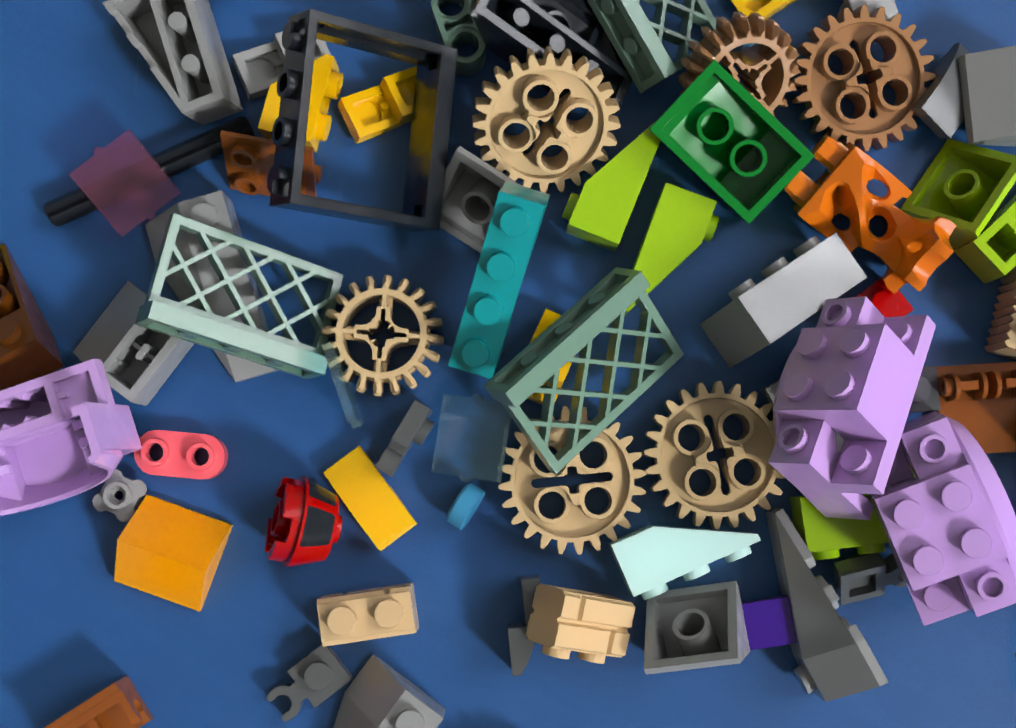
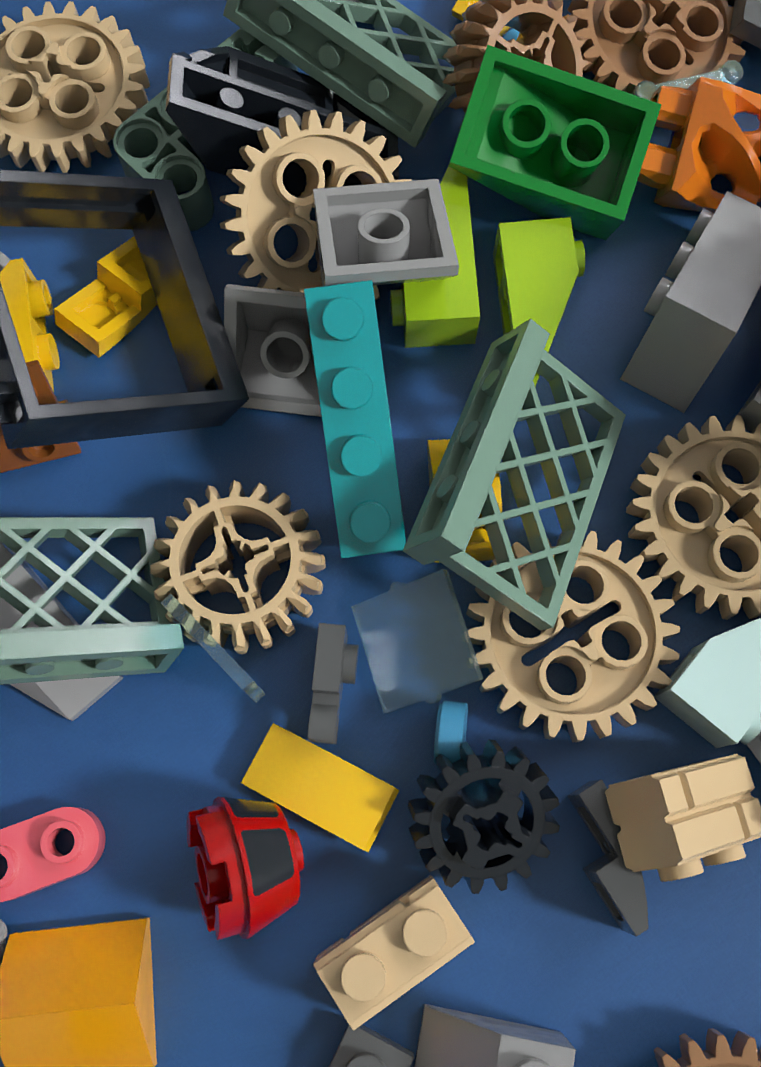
camera: 20 degrees left, 10 degrees down
none -> light grey slope [313,179,459,286]
none -> black gear [408,739,560,894]
none -> clear light blue hinge [634,60,743,100]

